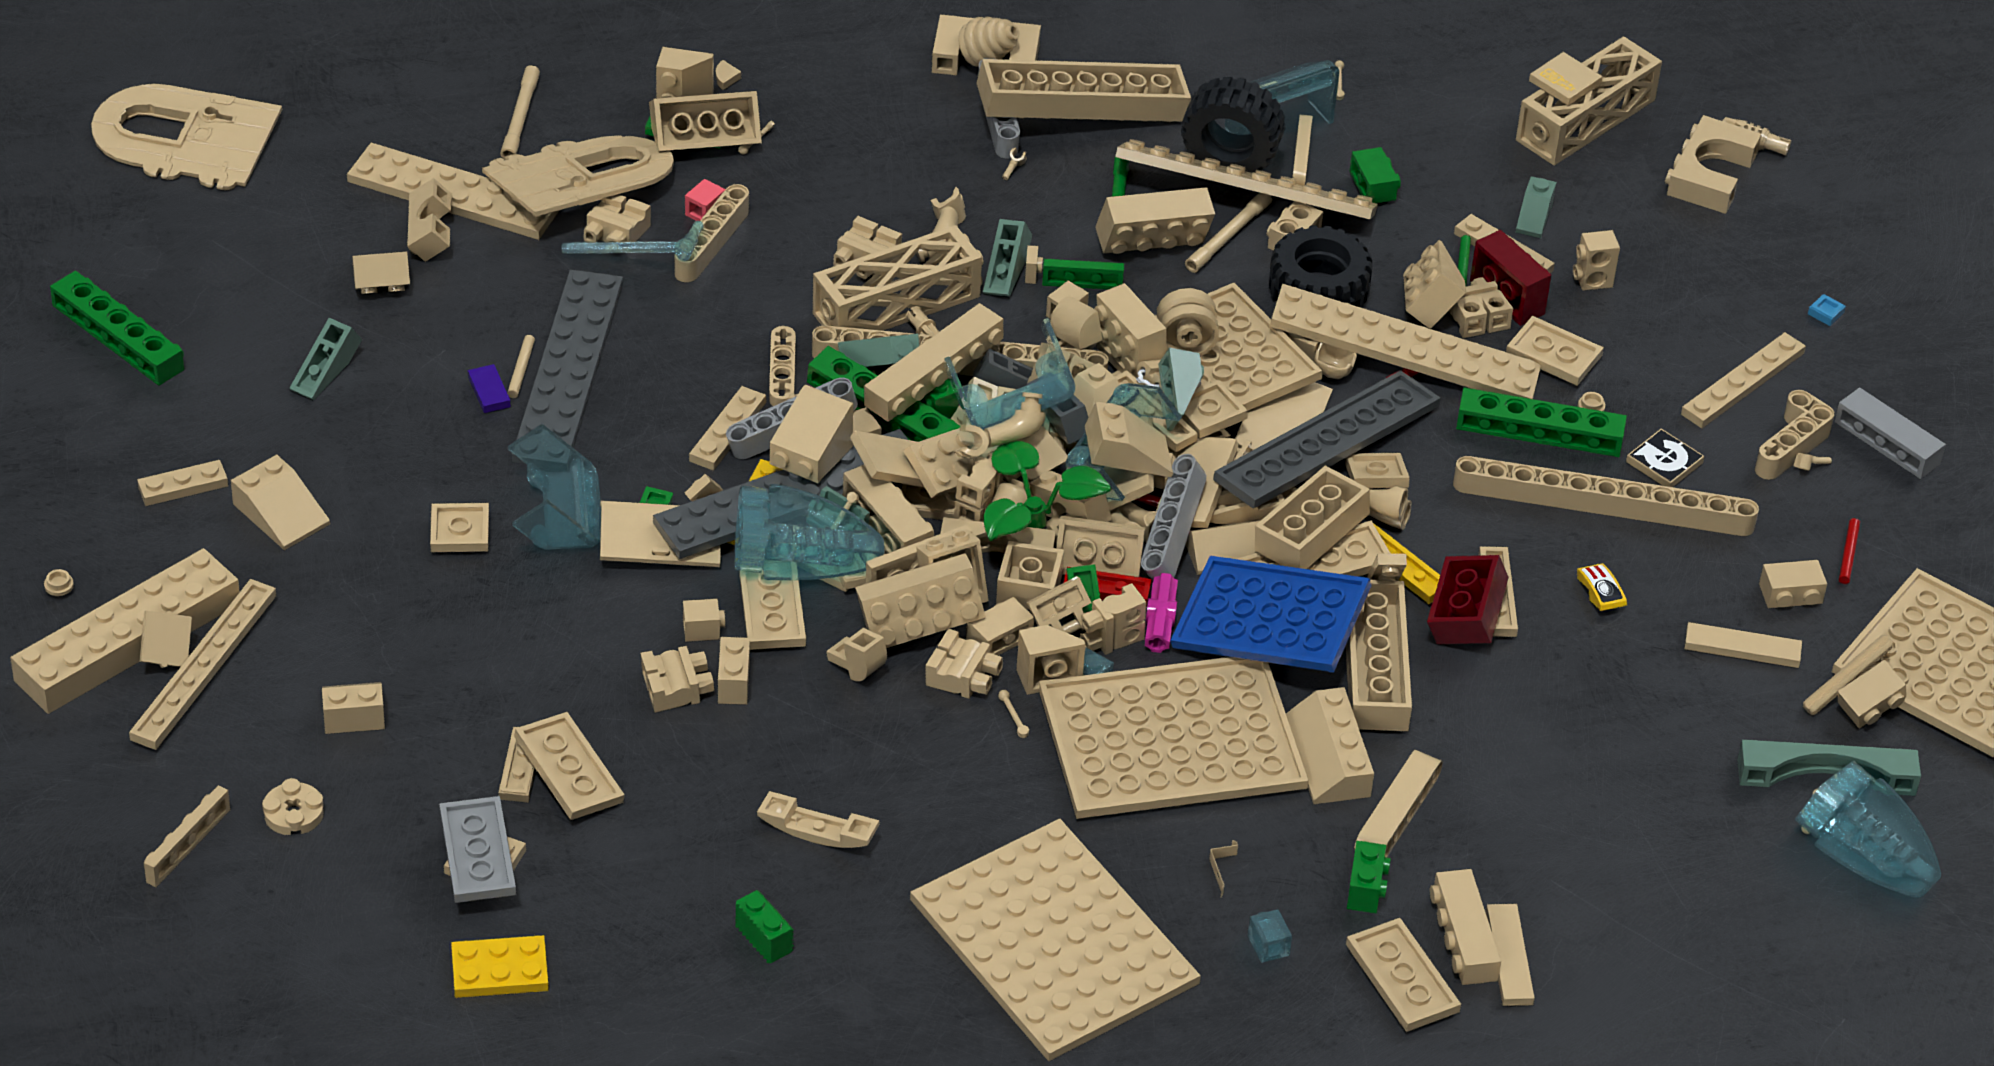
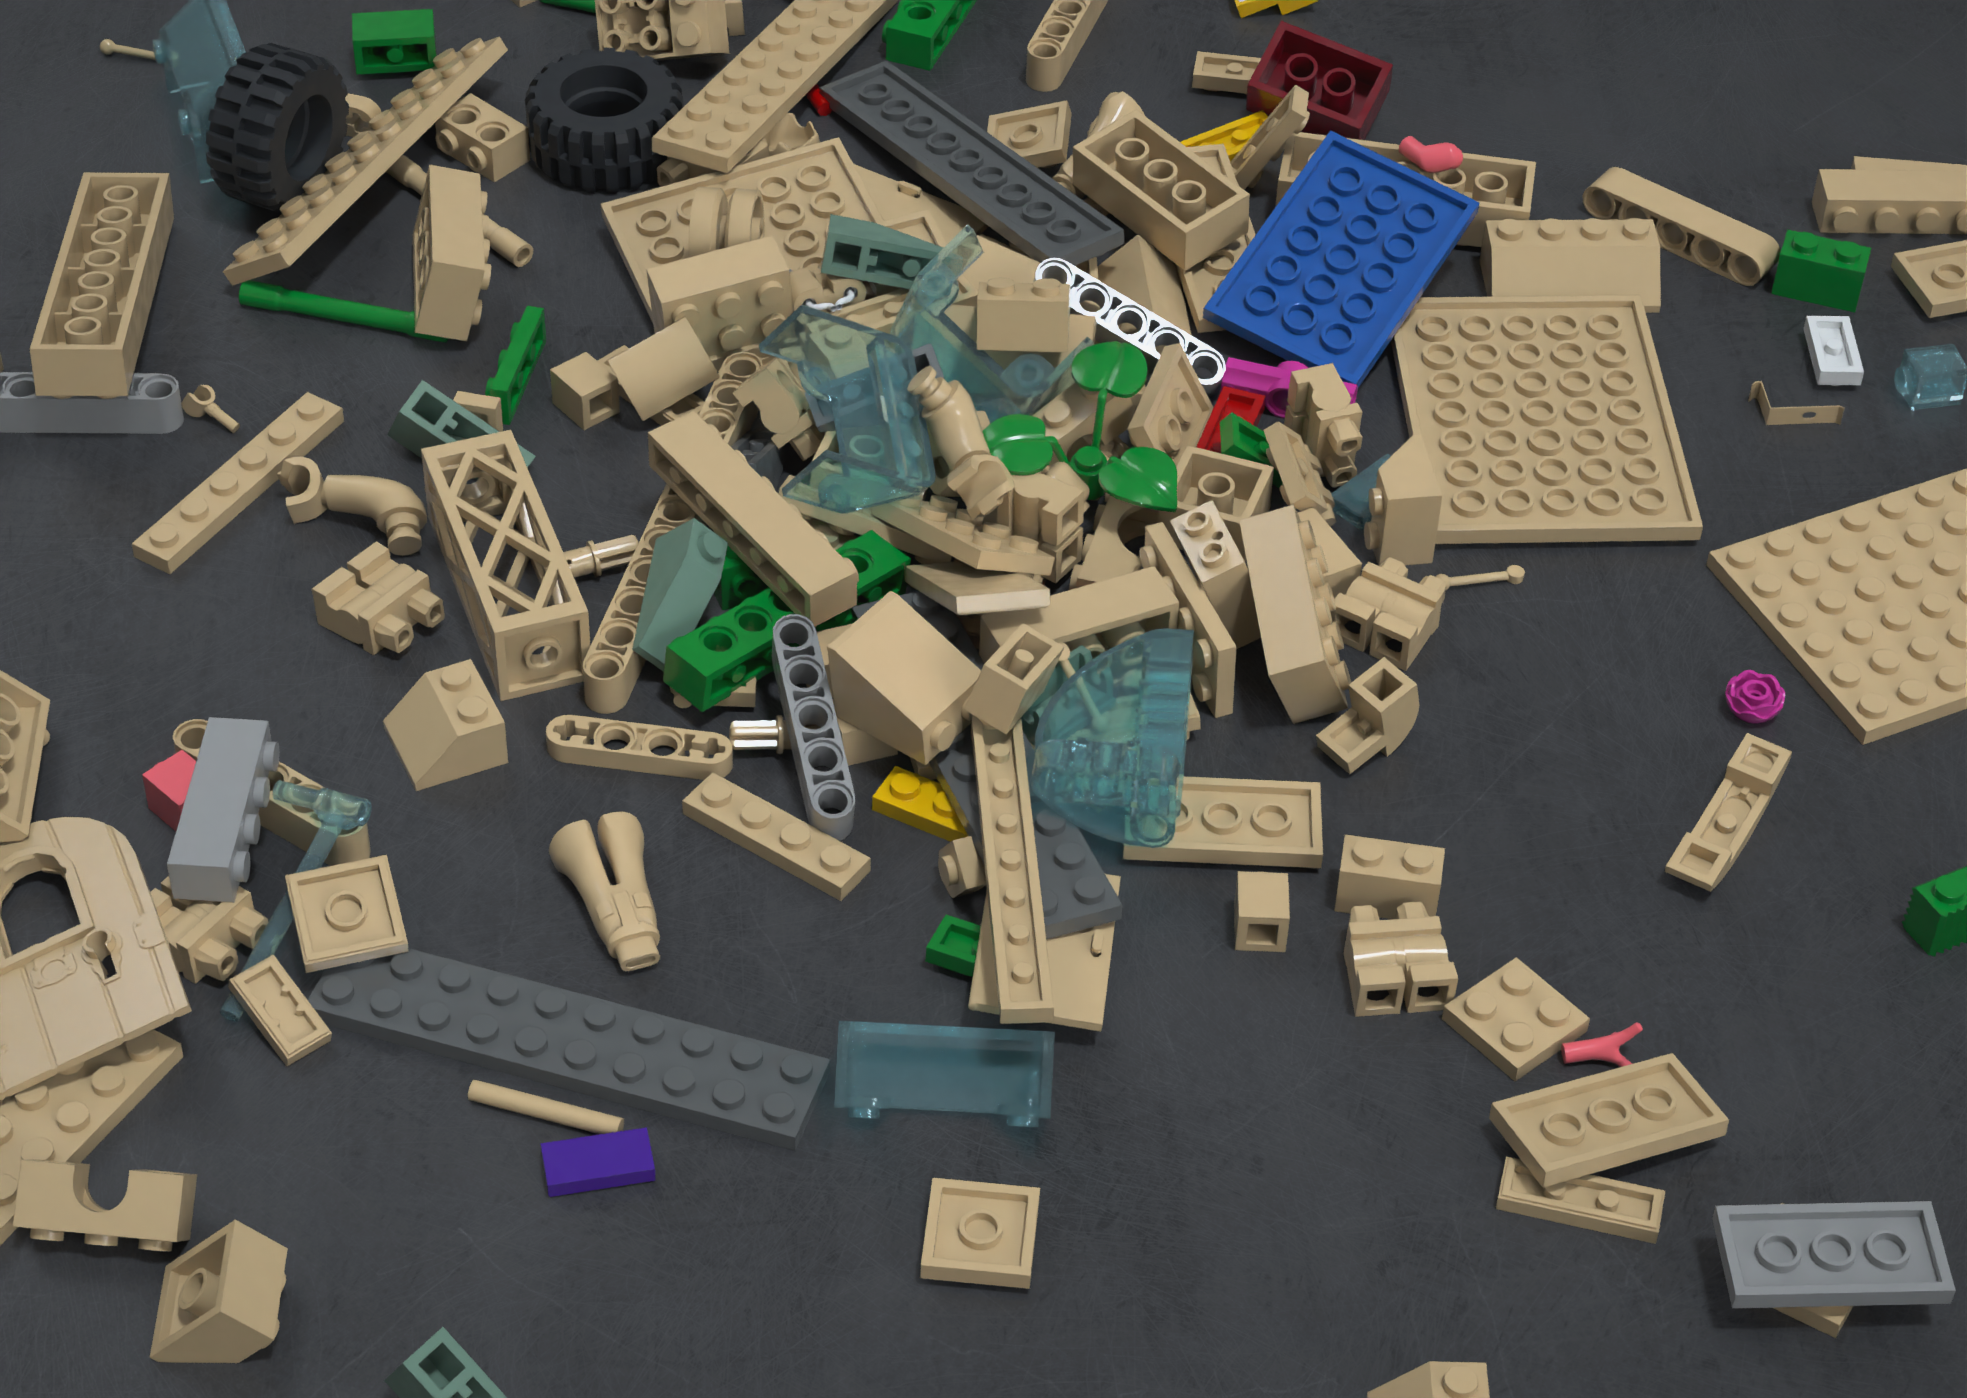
camera: 80 degrees left, 0 degrees up
none -> tan plate [132,392,344,574]
none -> light grey brick [167,717,280,902]
none -> tan plate [228,955,332,1066]
none -> tan tile [285,855,408,973]
none -> tan slope [383,659,508,791]
none -> tan piece [549,811,660,971]
none -> tan brick [964,622,1064,734]
none -> tan plate [971,716,1054,1024]
none -> coral arm [1398,136,1463,173]
none -> tan plate [1442,957,1590,1081]
none -> coral bar [1561,1022,1643,1067]
none -> dark pink plate [1725,670,1785,723]
none -> white plate [1804,316,1864,386]

